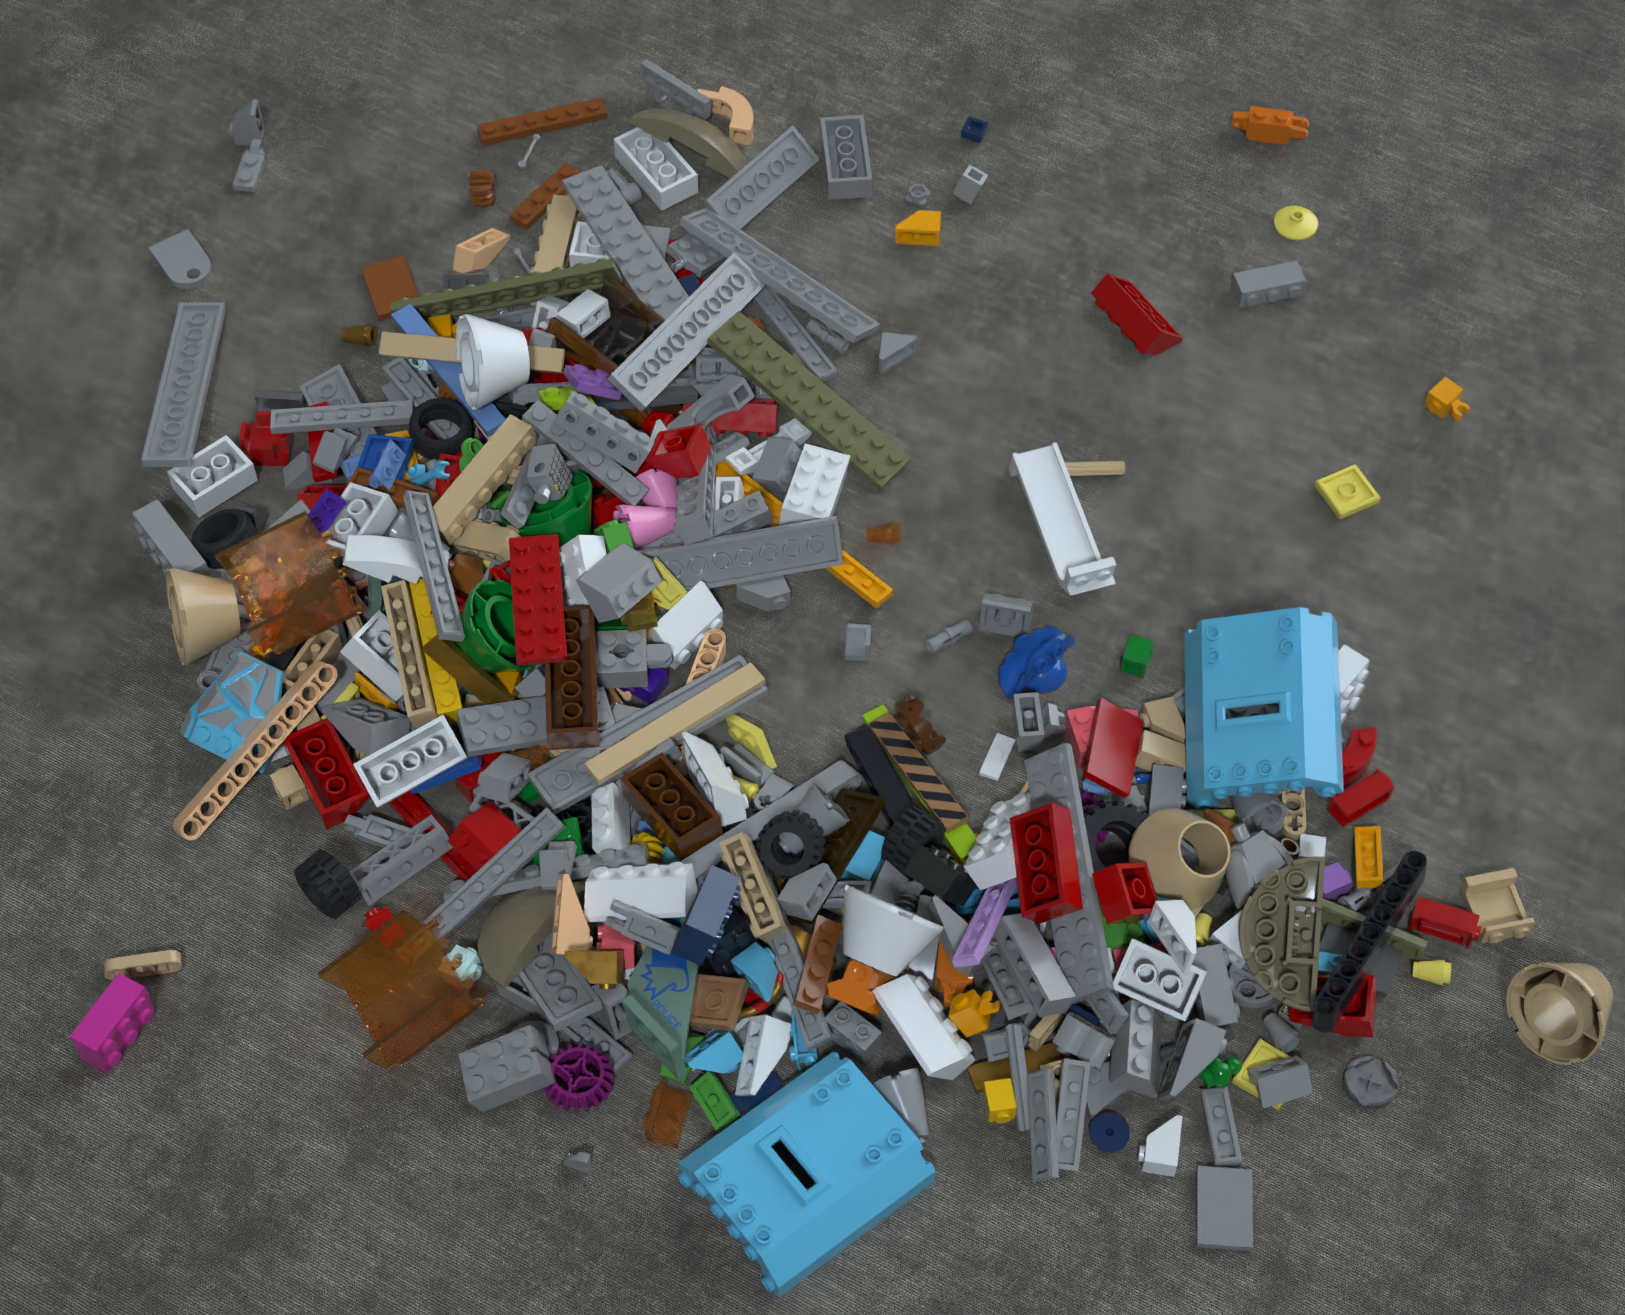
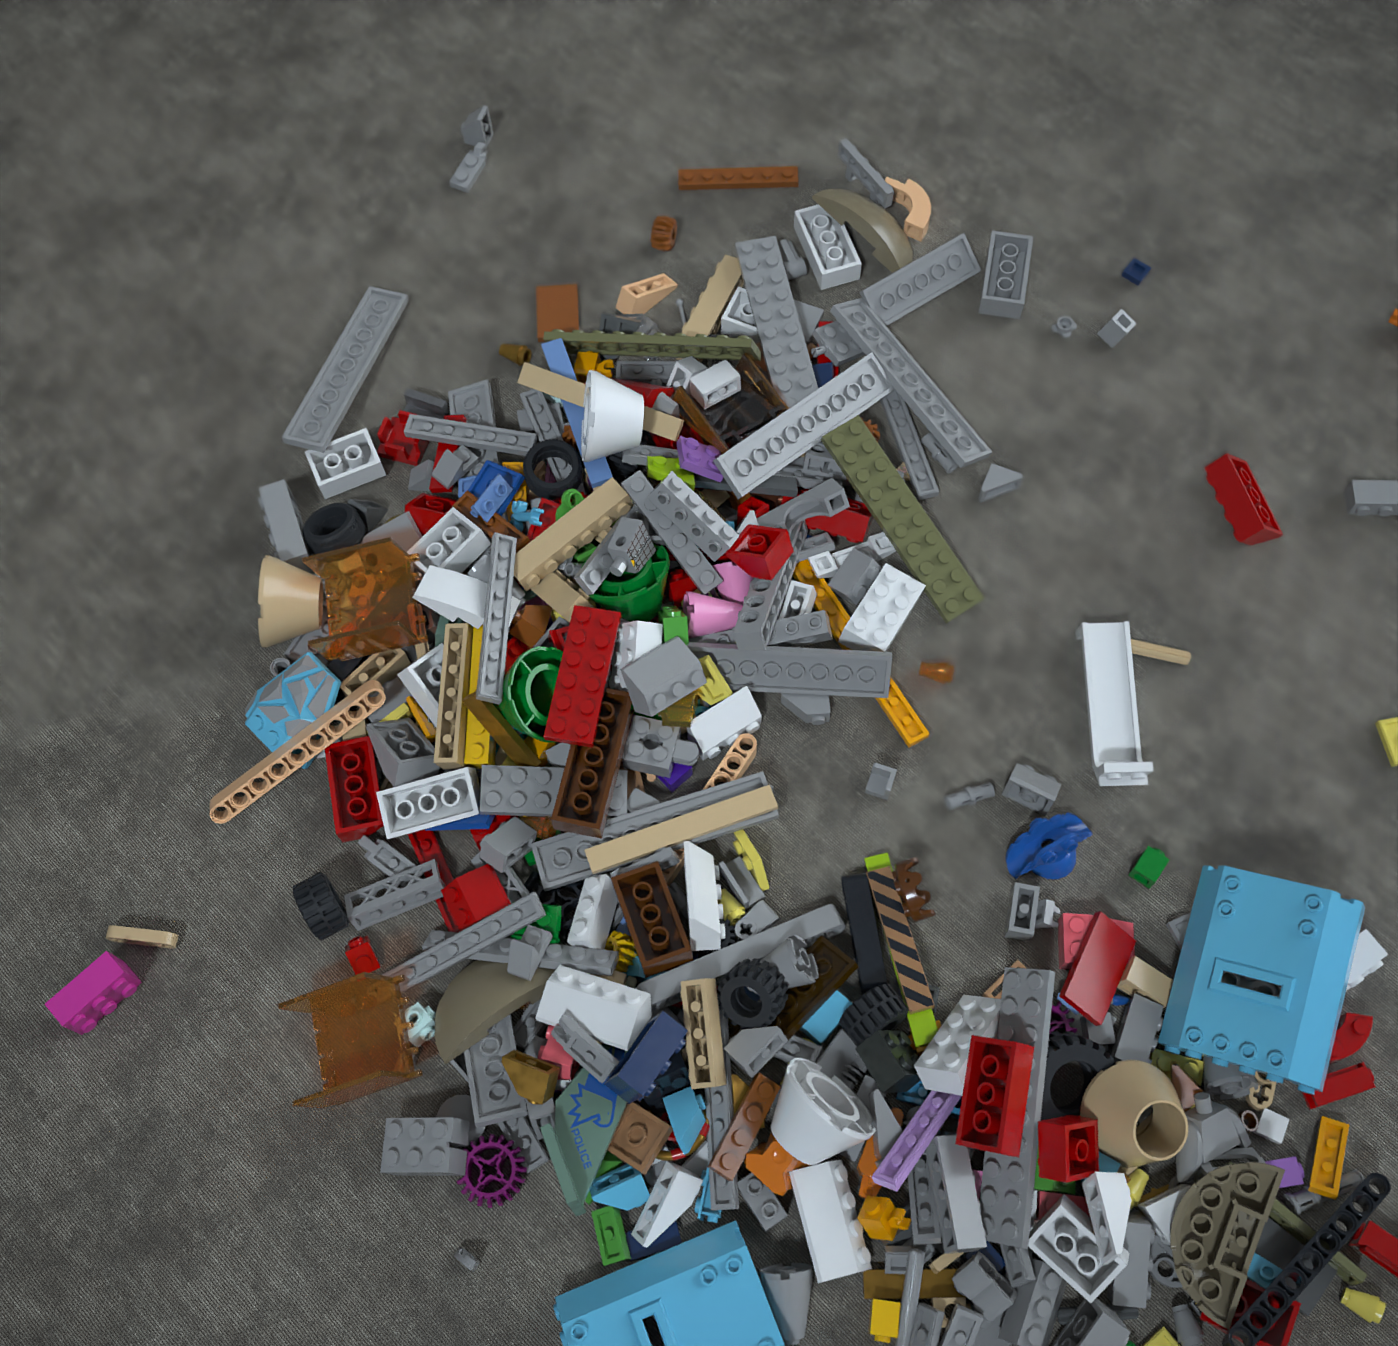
camera: 20 degrees right, 10 degrees up
light grey tile [148,229,212,289] -> none
tan brick [270,764,309,810] -> none
dark purple bracket [298,488,346,541] -> none
dark orange plate [510,162,582,230] -> none
light grey hinge [518,134,541,170] -> none
light nougat slope [550,874,593,955] -> none
clear orange bracket [642,1082,692,1148] -> none
light orange slope [895,210,941,246] -> none
white piece [979,733,1016,781] -> none
tan slope [1140,697,1186,745] -> none

